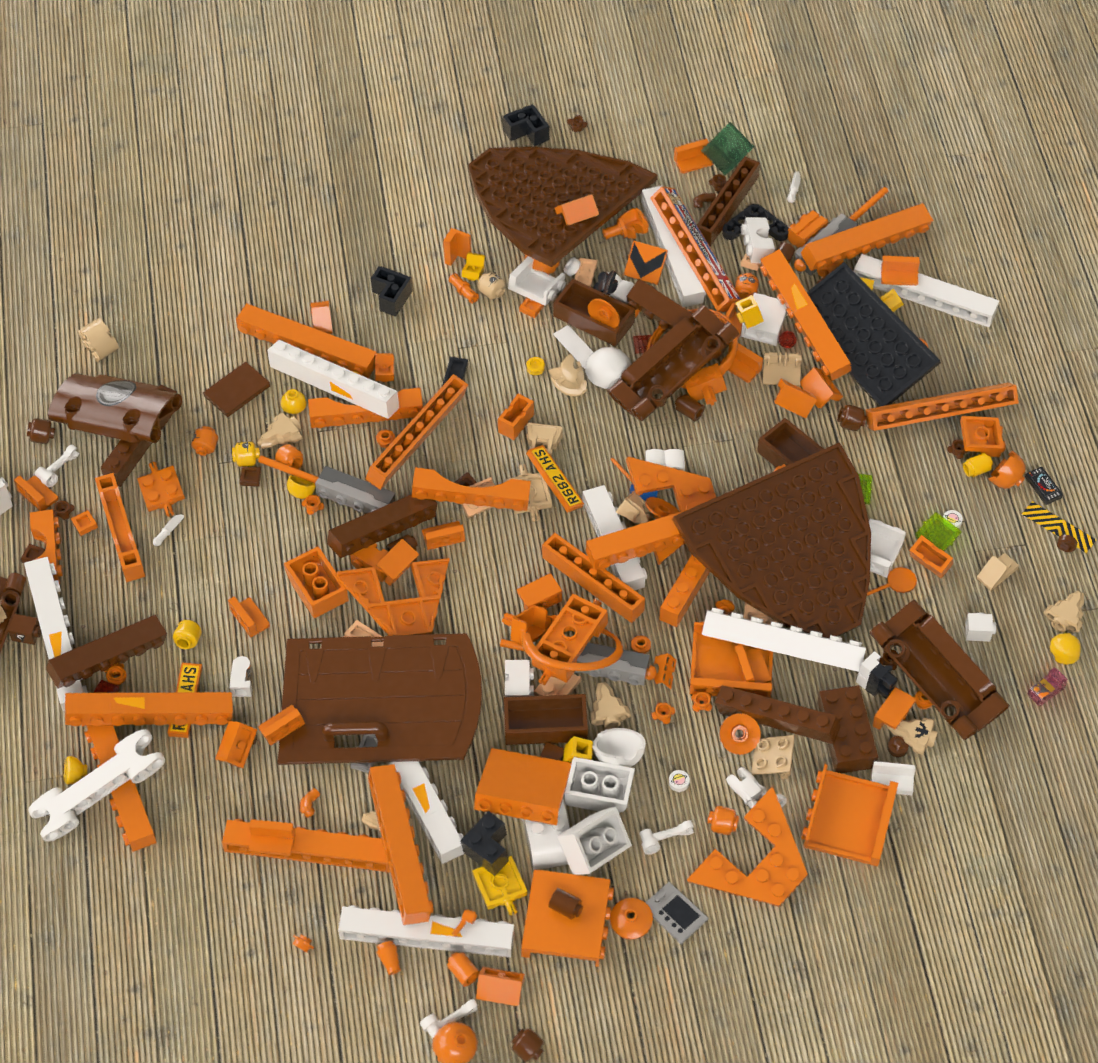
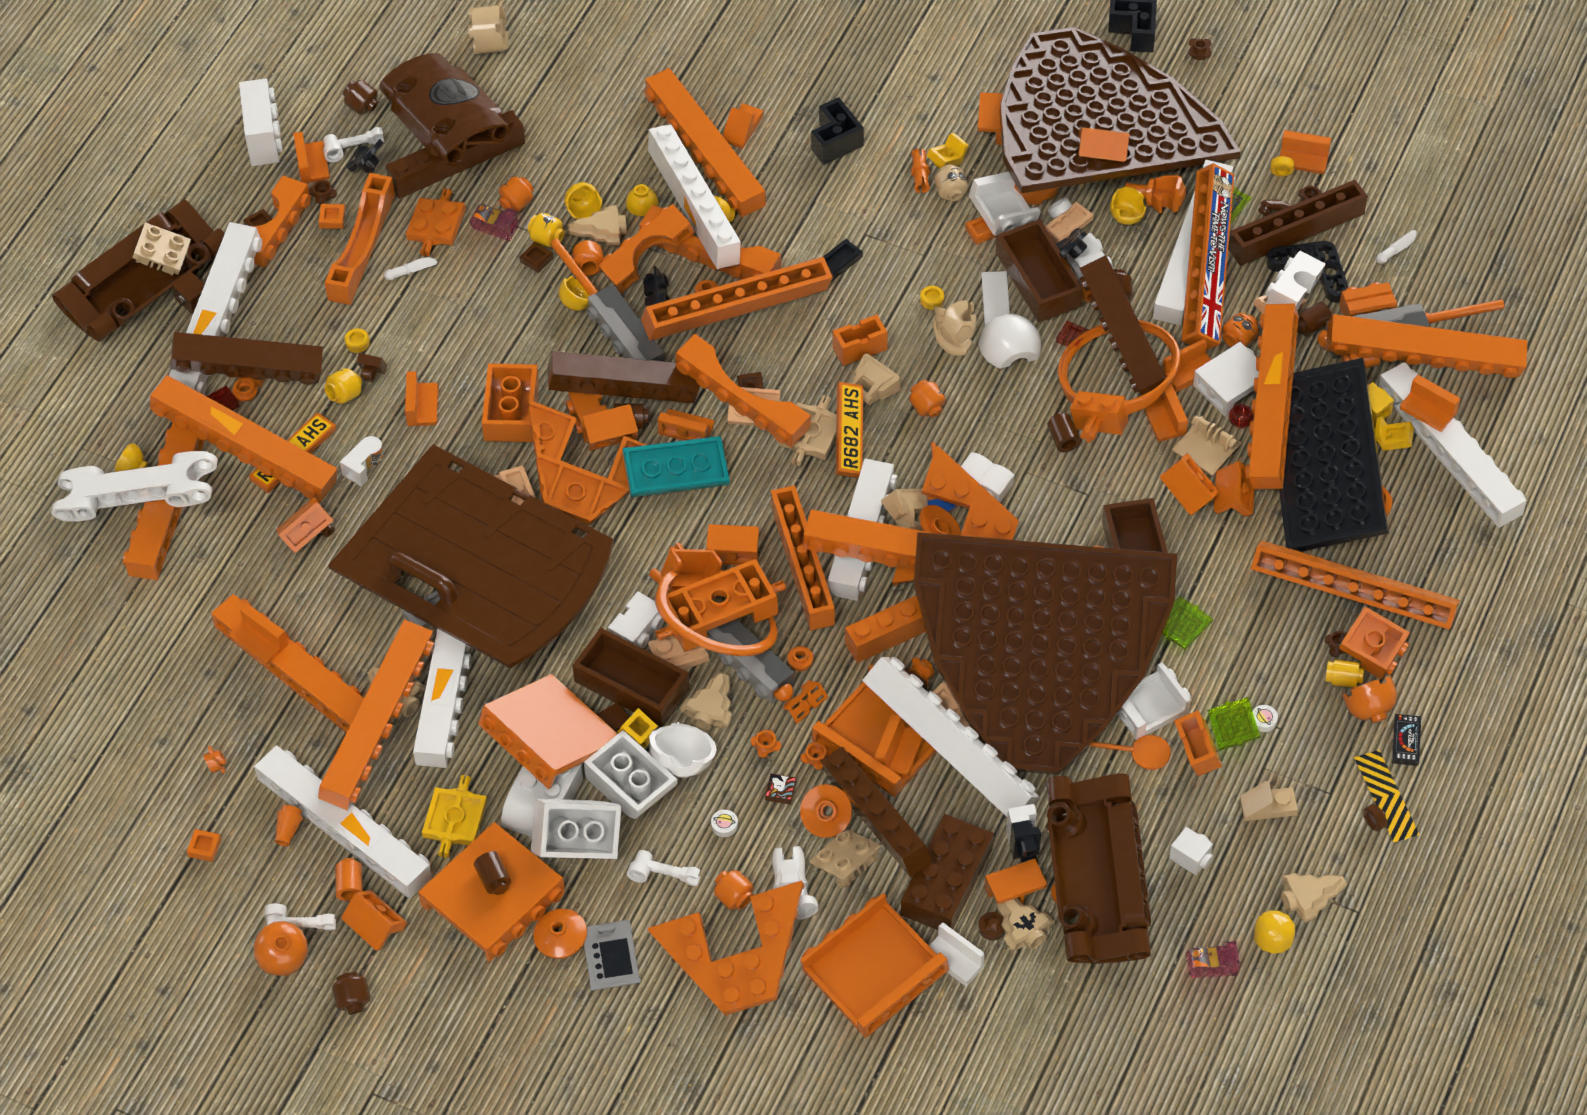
camera: 35 degrees right, 0 degrees up
reddish brown tile [203,362,270,418] -> none
orange panel [258,705,305,746] -> none
orange arm [300,788,320,818] -> none
orange plate [302,495,324,515] -> none
orange bracket [375,353,394,382] -> none
orange panel [443,228,472,266] -> none
orange hand [452,909,477,937] -> none
black brick [460,811,509,876] -> none
orange dish [588,299,620,329] -> none
reddish brown panel [607,305,739,421] -> none
piece [623,241,668,285] -> none
clear green piece [701,122,754,175] -> none
yellow brick [736,295,764,329] -> none
reddish brown head [837,405,867,431] -> none
none -> orange plate [186,829,222,862]
none -> yellow tile [345,328,370,353]
none -> black animal [346,139,384,173]
none -> reddish brown tile [356,353,387,383]
none -> clear pink leg [469,204,519,241]
none -> yellow hair [564,182,602,220]
none -> orange arch [599,204,695,294]
none -> teal tile [622,436,730,497]
none -> black hinge [643,266,670,308]
none -> tile [765,773,796,805]
none -> orange head [909,380,946,418]
none -> orange panel [978,92,1004,145]
none -> yellow hair [1110,187,1147,225]
none -> yellow tile [1270,156,1294,177]

